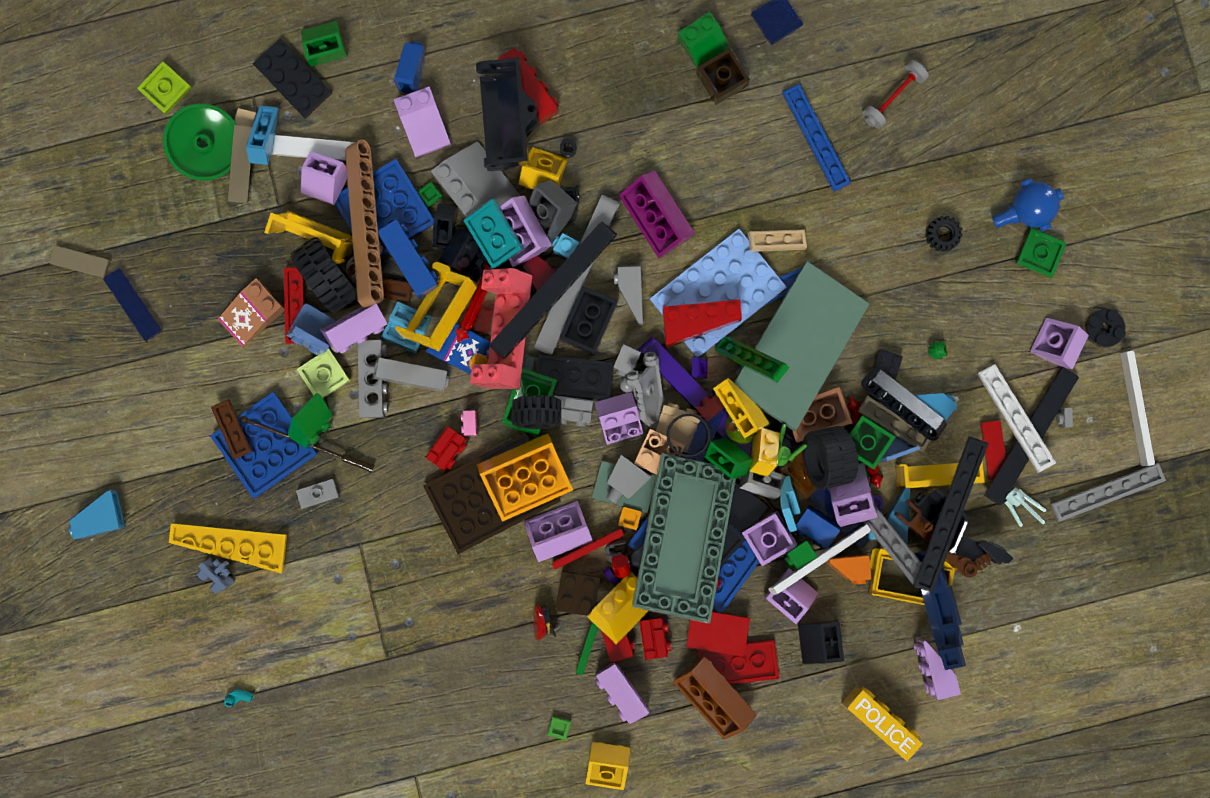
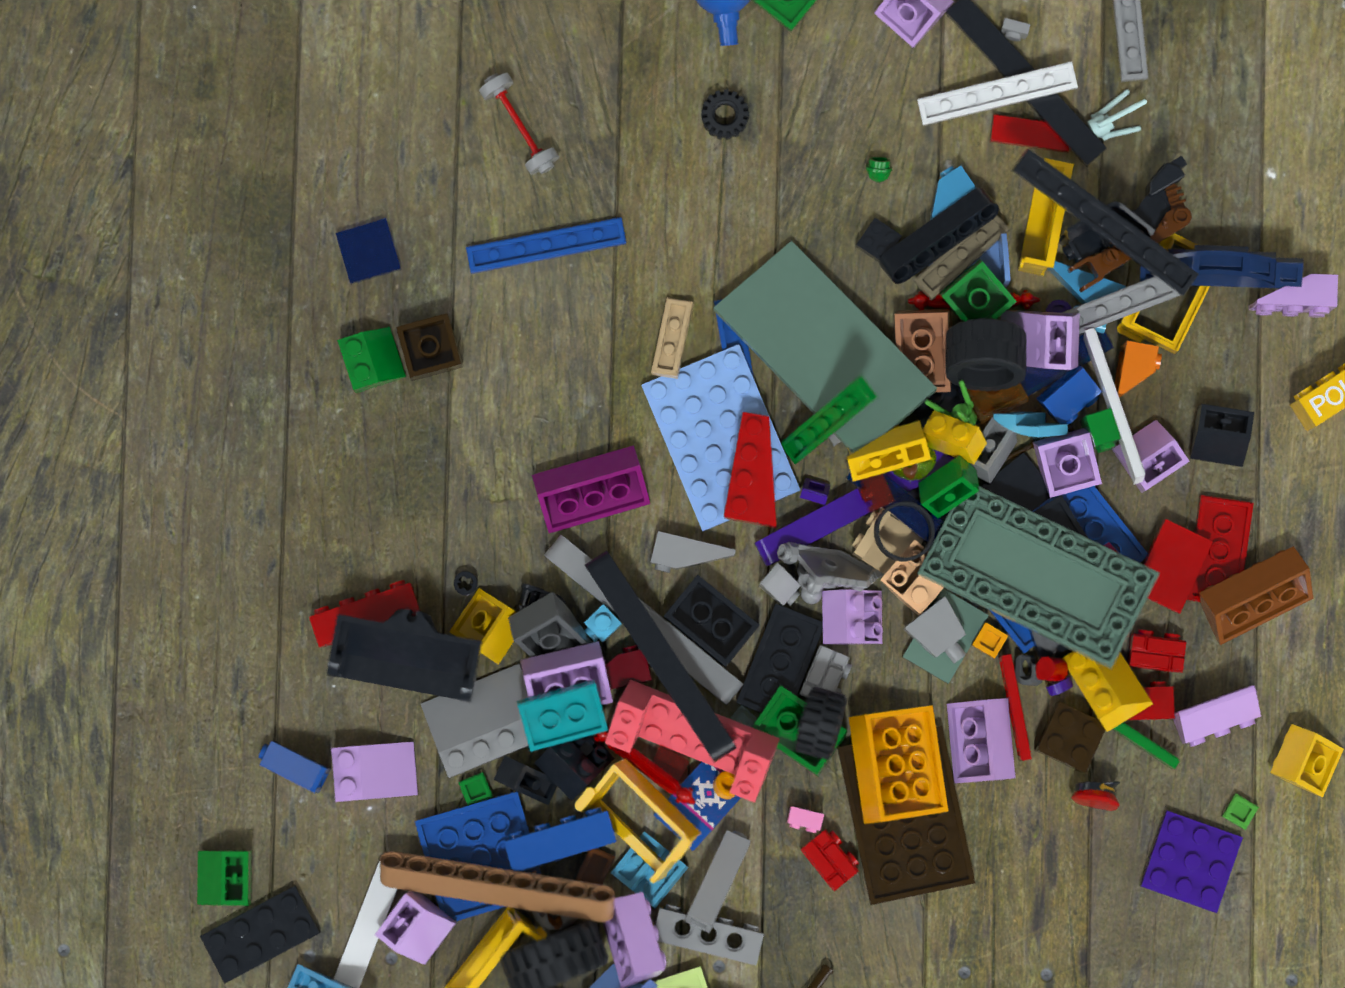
camera: 80 degrees left, 0 degrees up
none -> dark purple plate [1140,811,1243,913]

